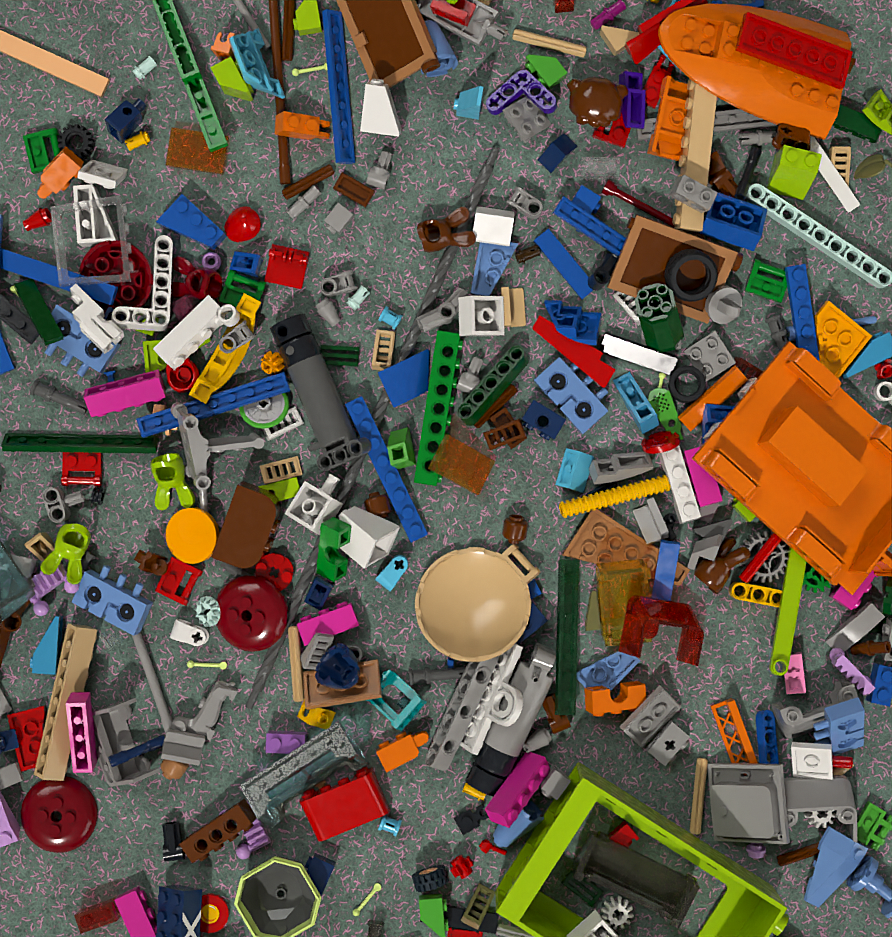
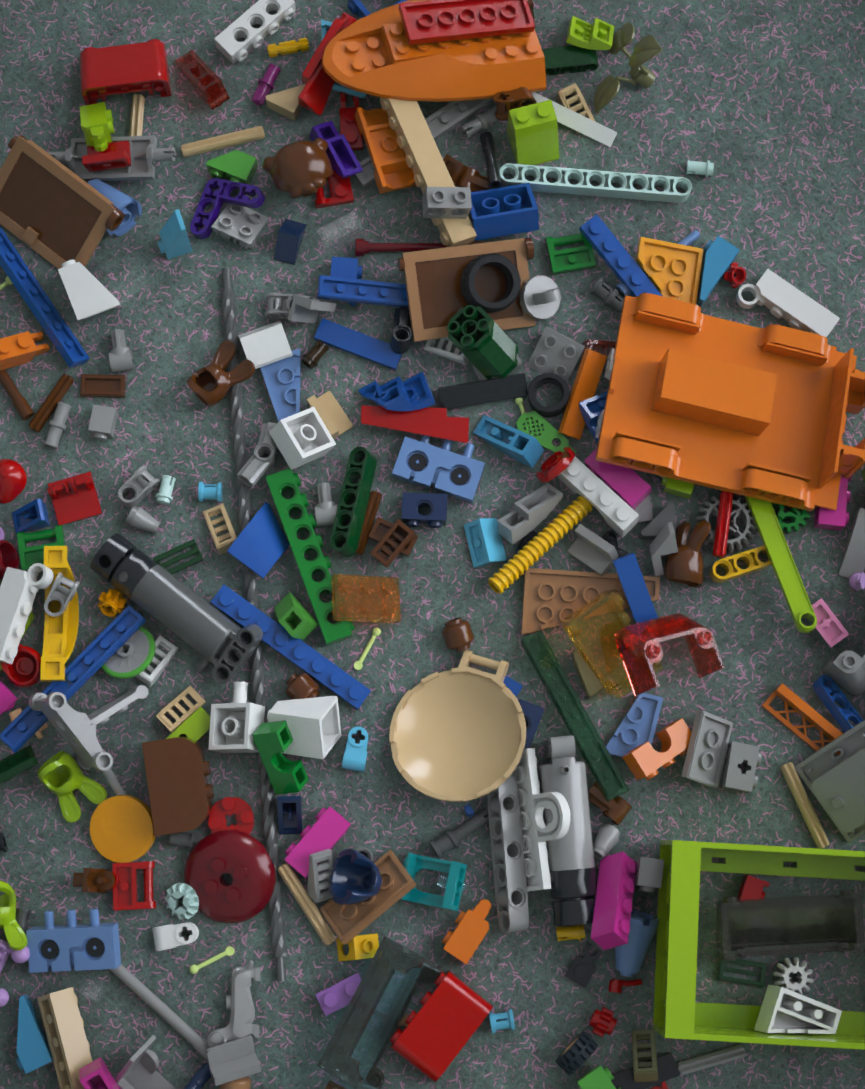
camera: 30 degrees left, 10 degrees down
none -> light grey panel [288,294,337,323]
none -> yellowish green hinge [354,628,381,670]

